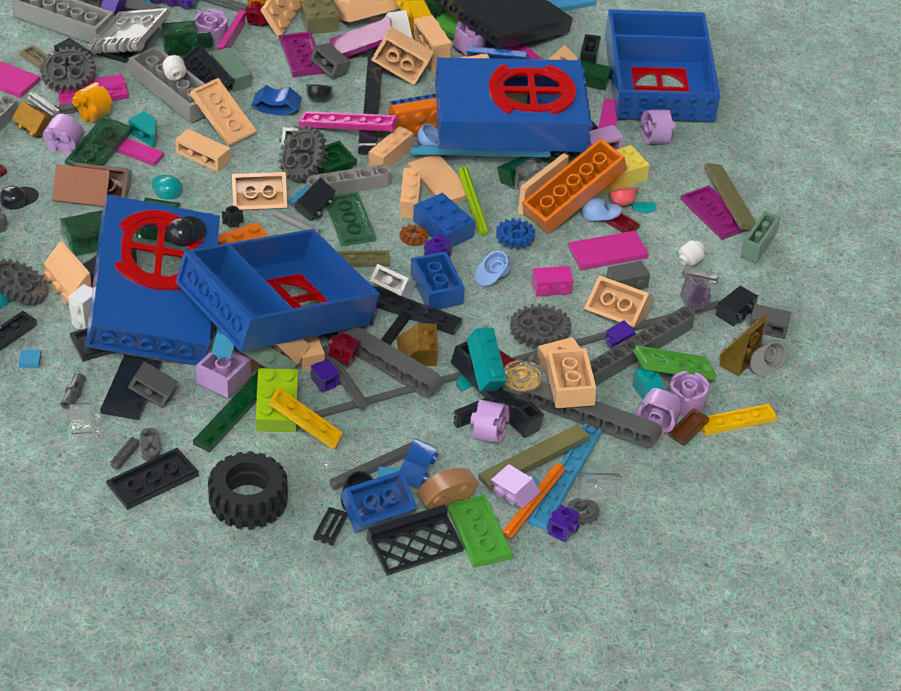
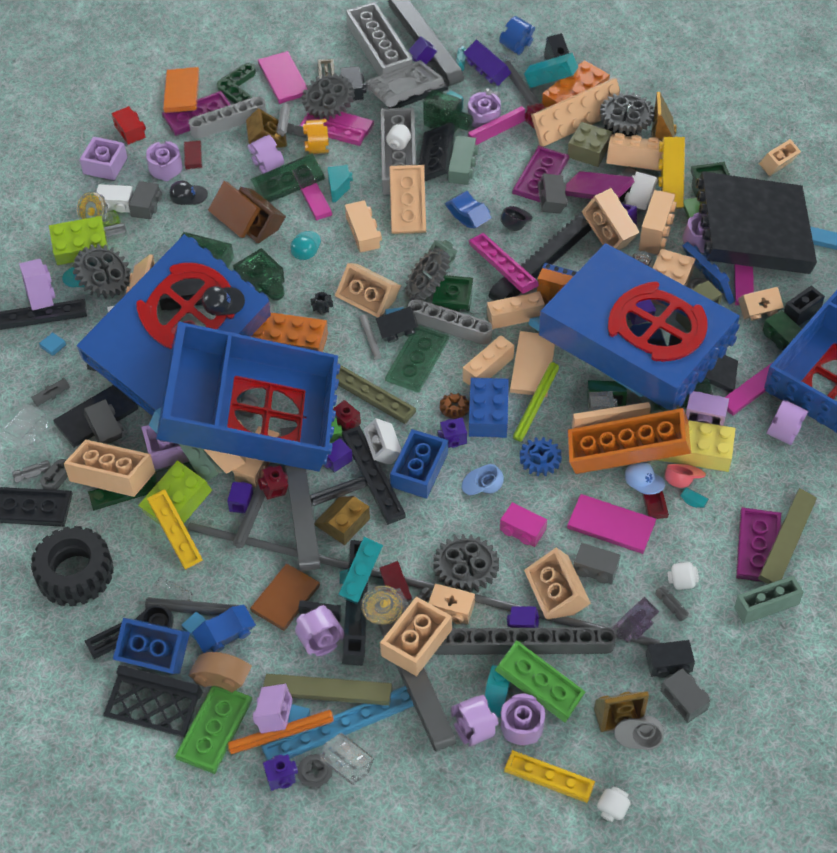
camera: 45 degrees right, 10 degrees up
reddish brown tile [668,408,709,446] -> none
none -> light nougat brick [64,440,155,497]
none -> dark orange tile [250,563,320,631]
none -> white head [597,786,630,822]

